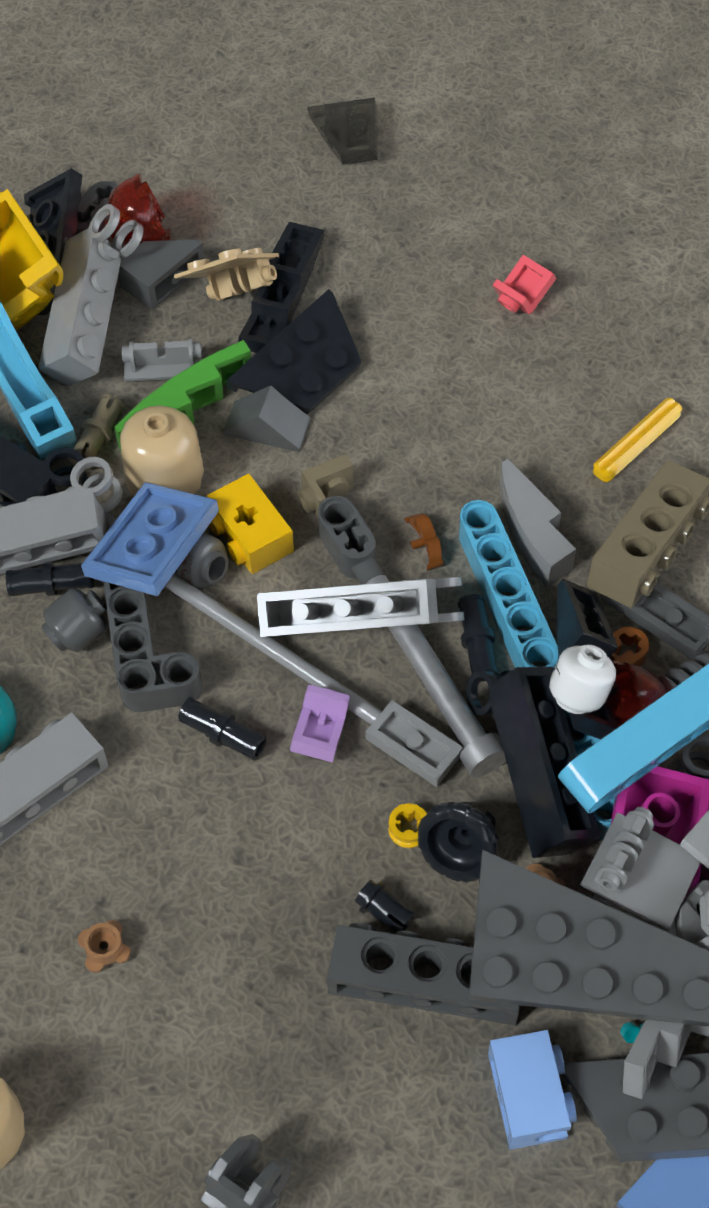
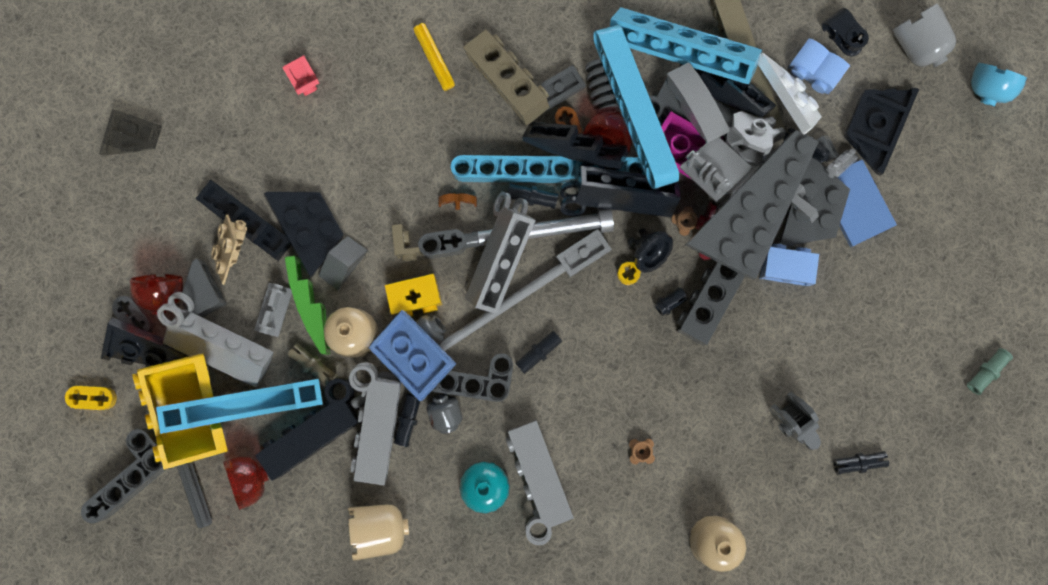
camera: 70 degrees left, 25 degrees up
lavender bracket [290,685,350,763] -> none
light grey slope [499,459,576,587] -> none
white head [549,645,616,714] -> none

